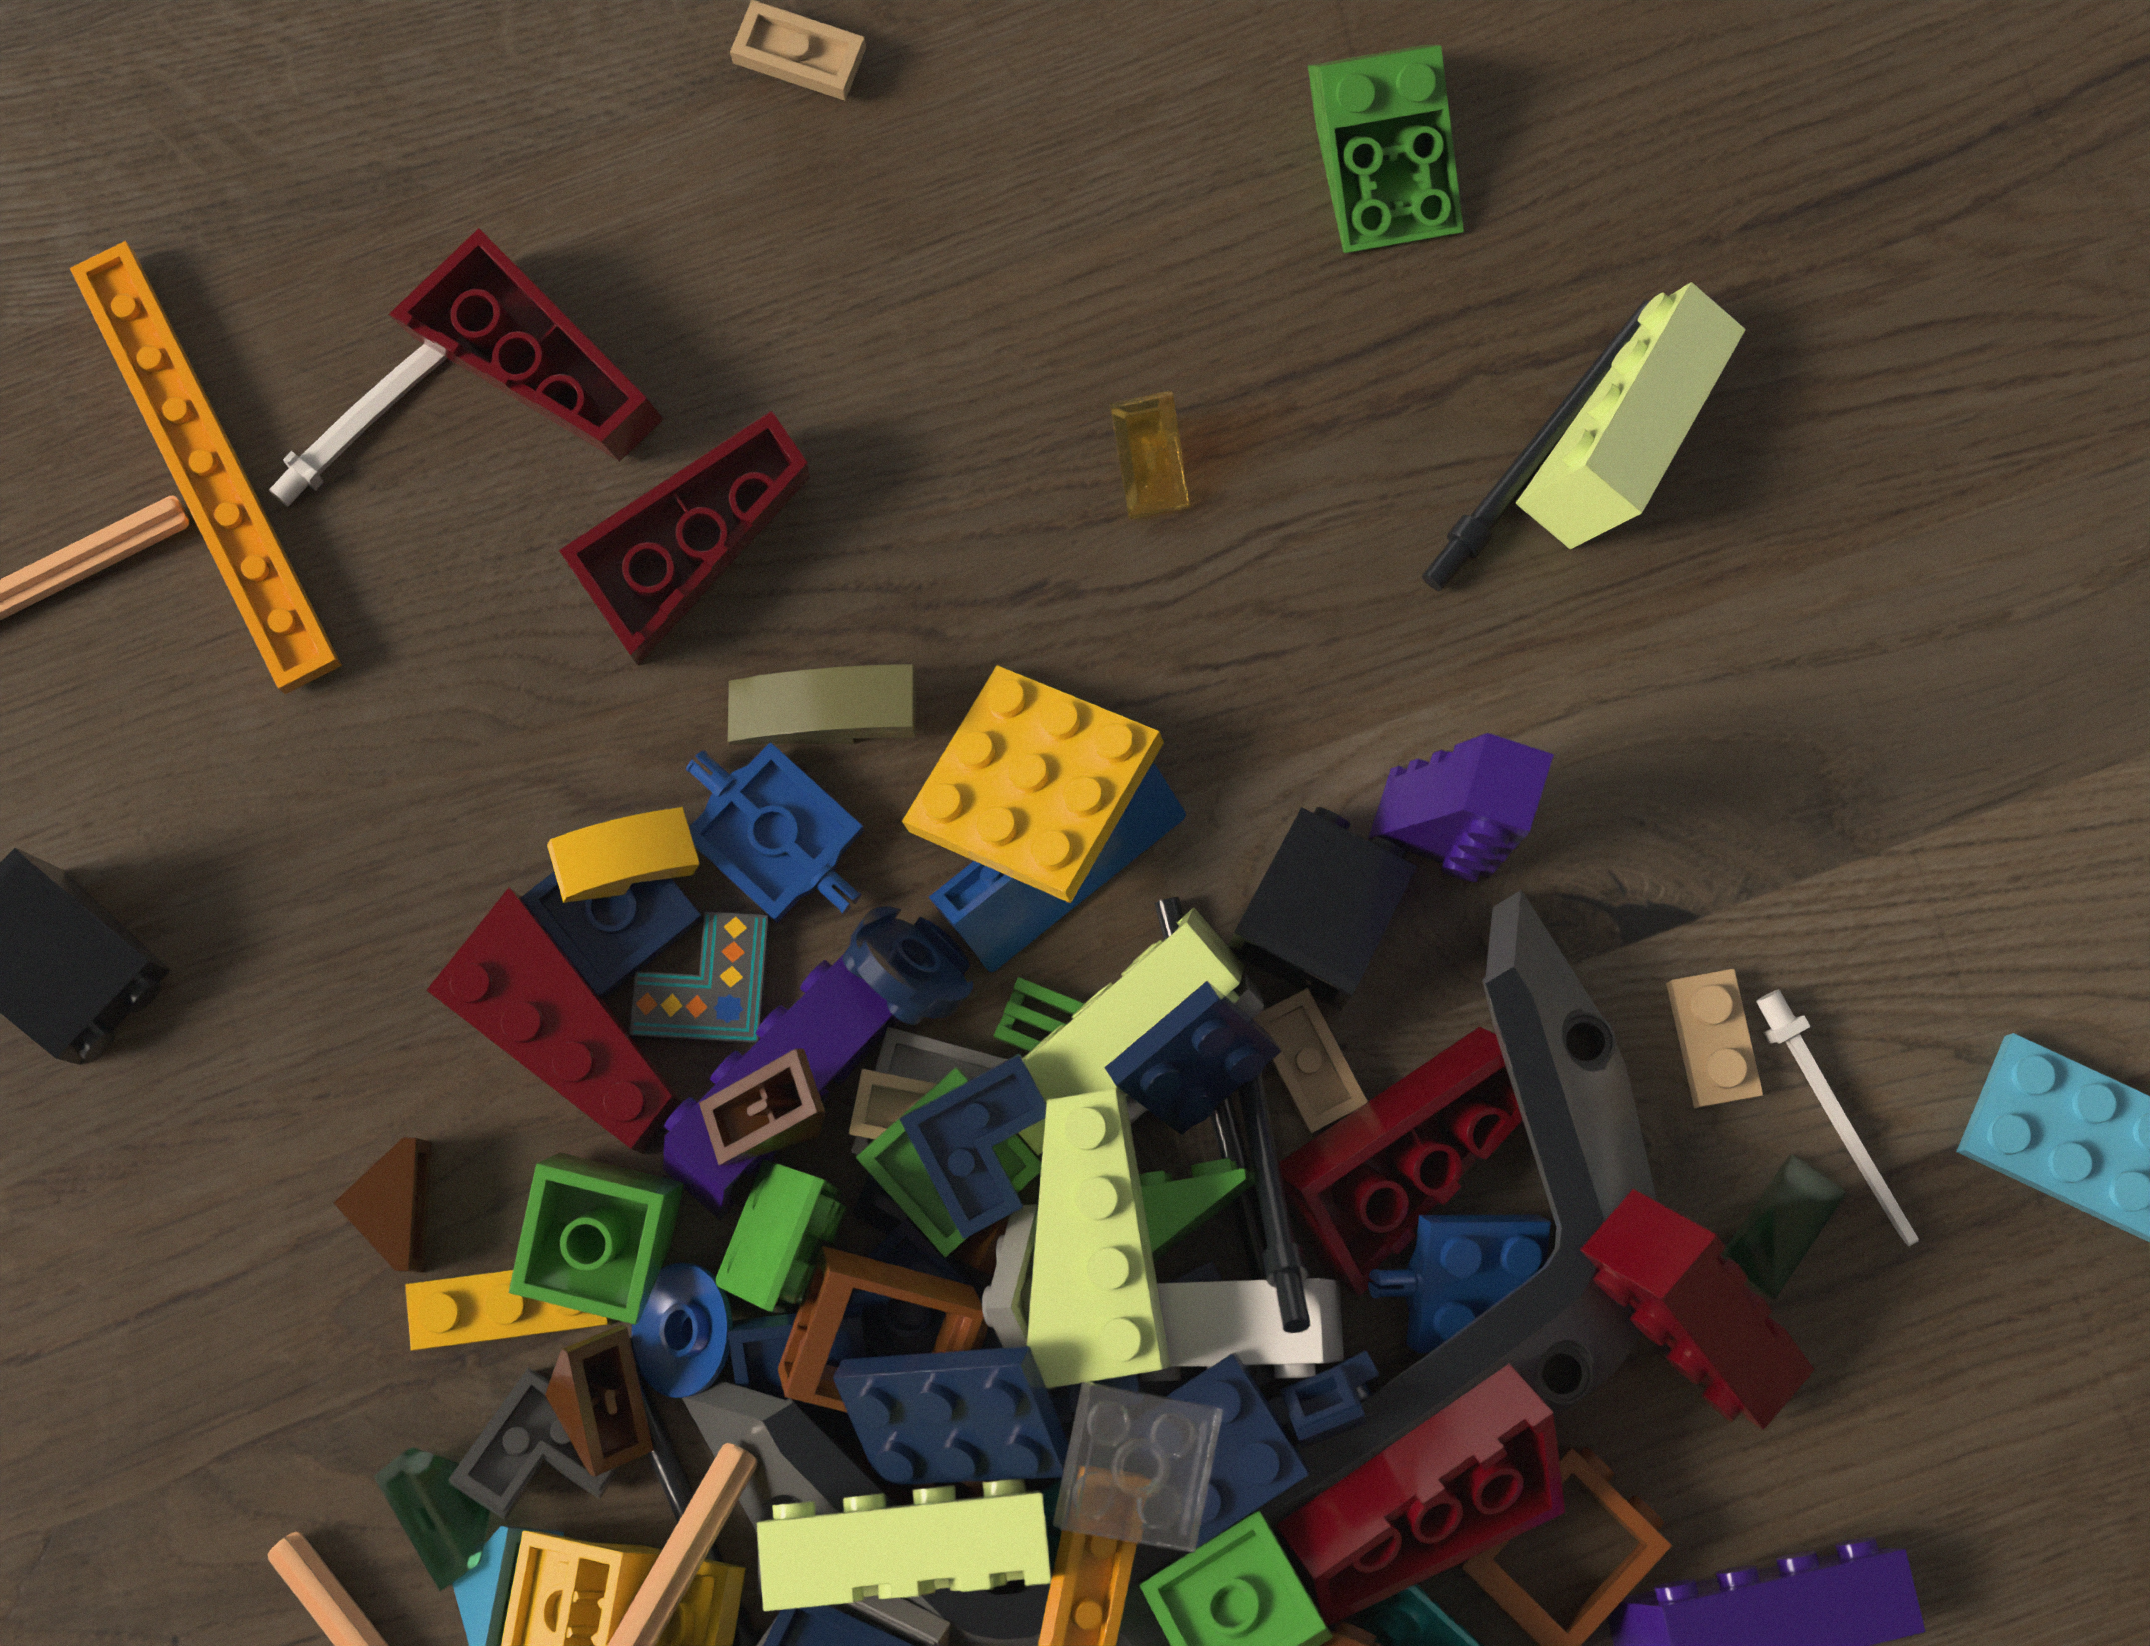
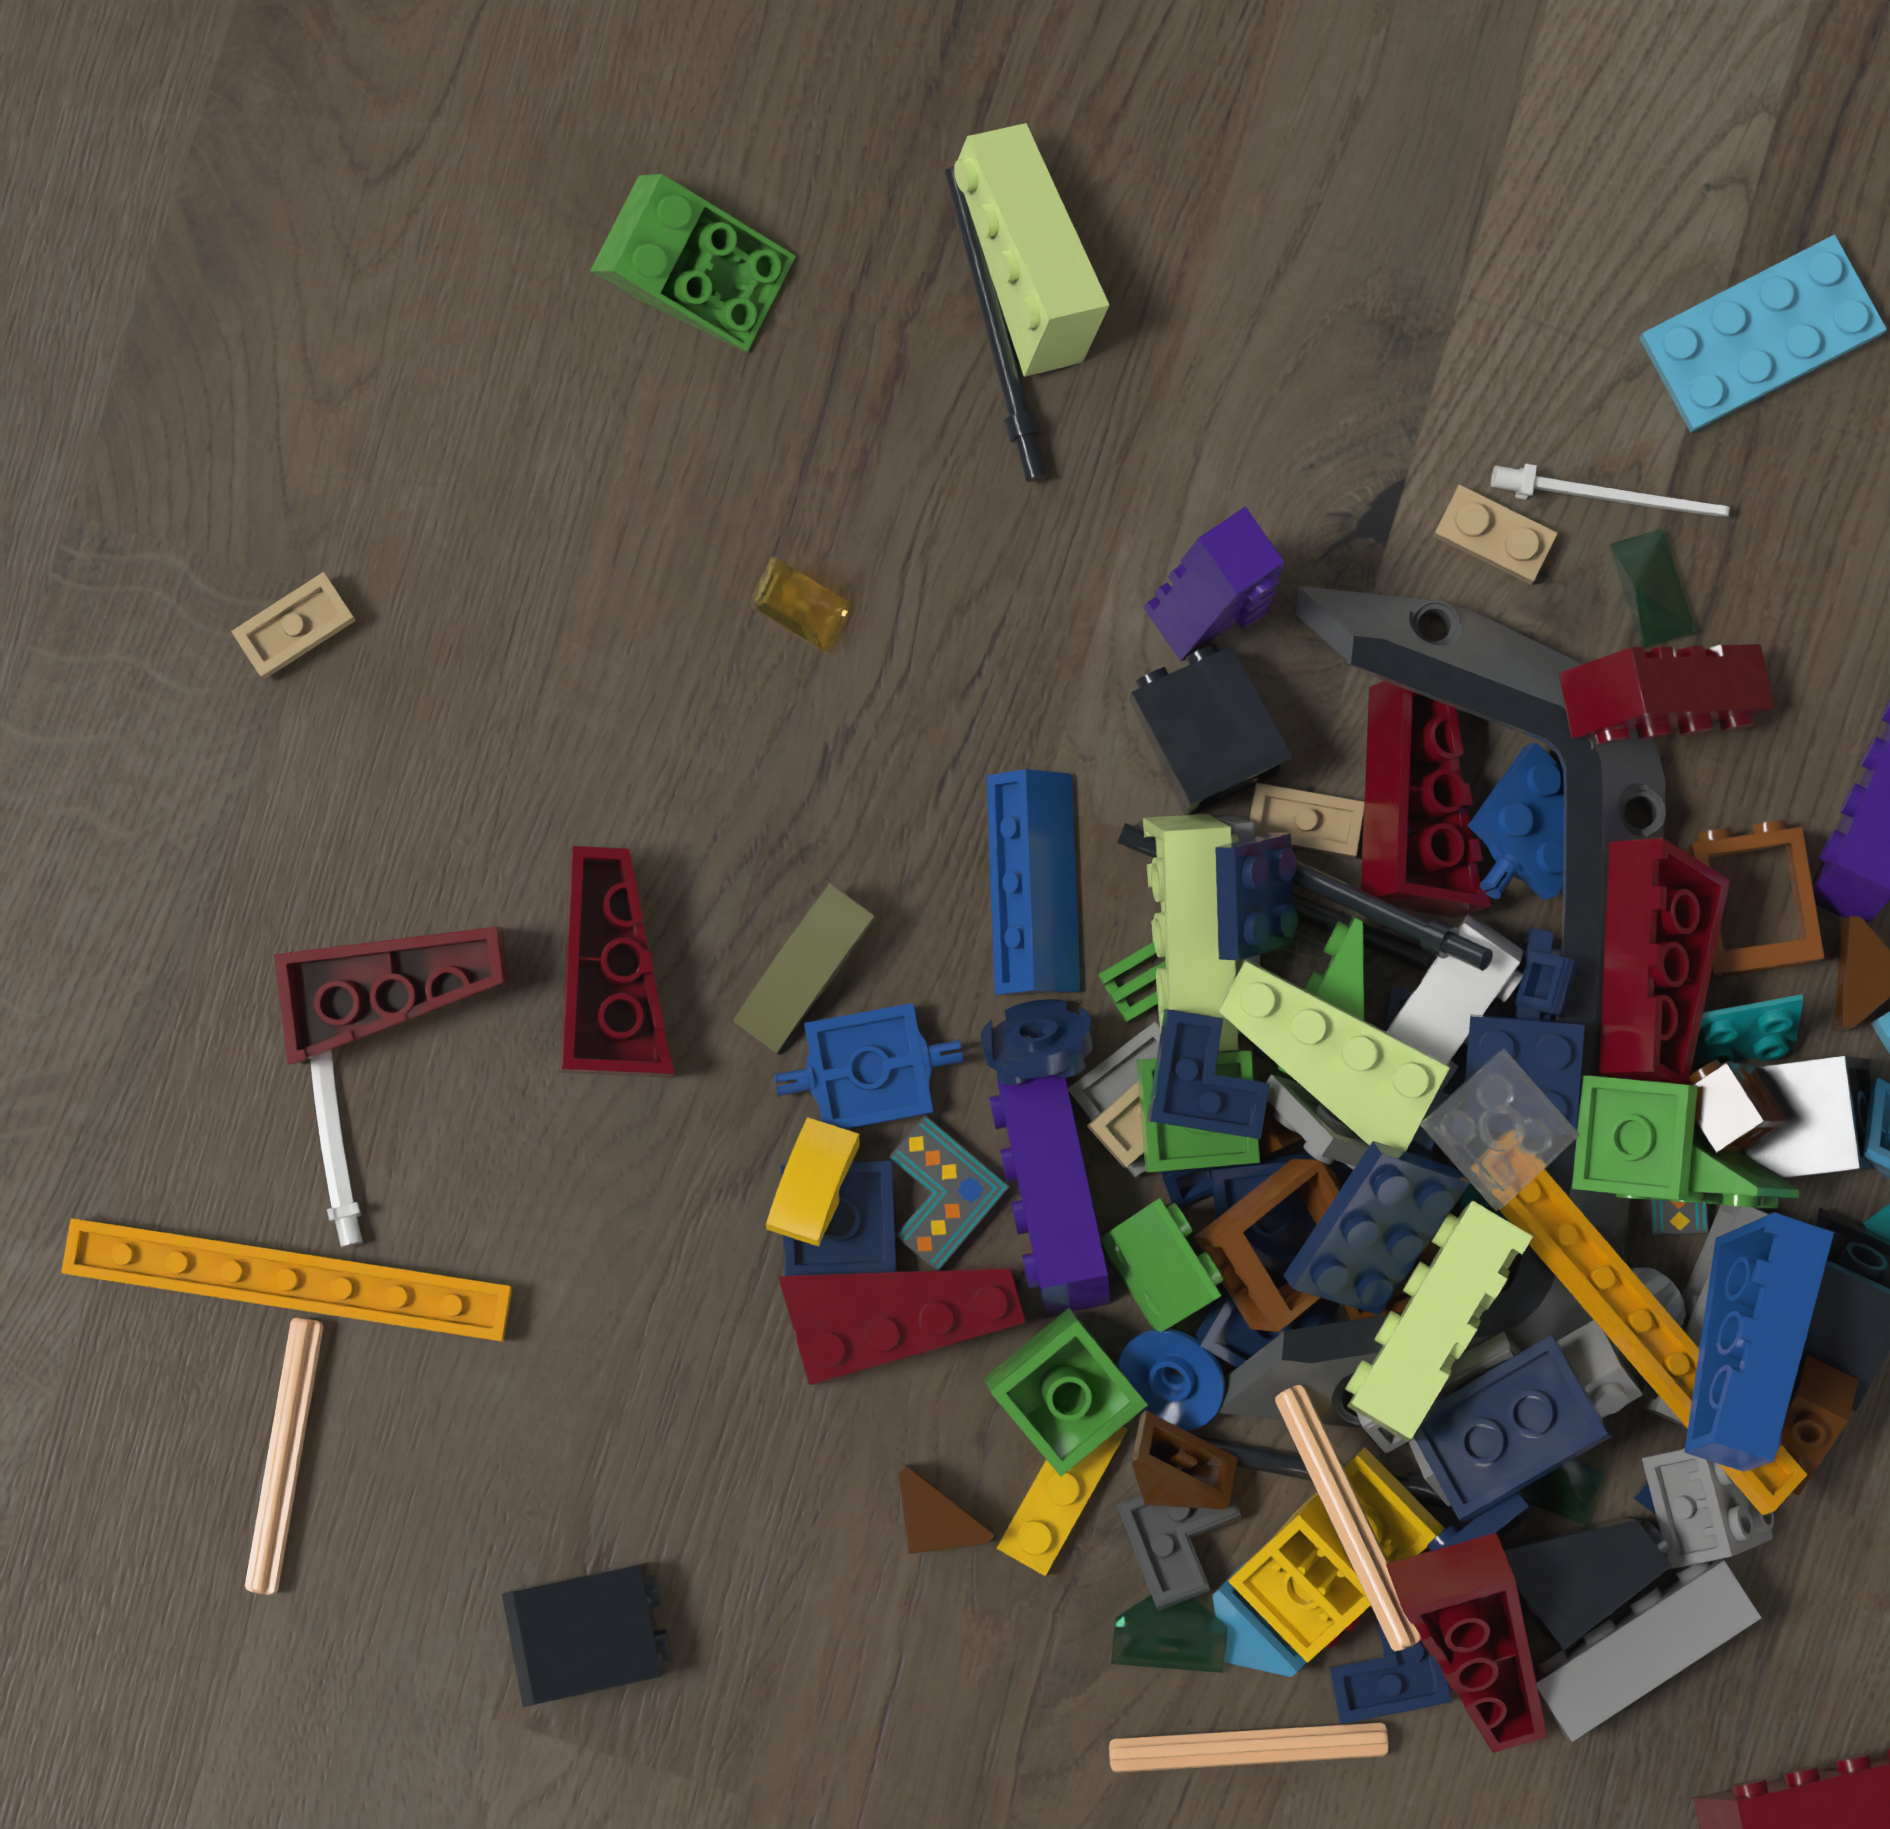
camera: 50 degrees left, 5 degrees up
reddish brown slope [699,1049,825,1166] -> none
yellow plate [902,665,1164,903] -> none

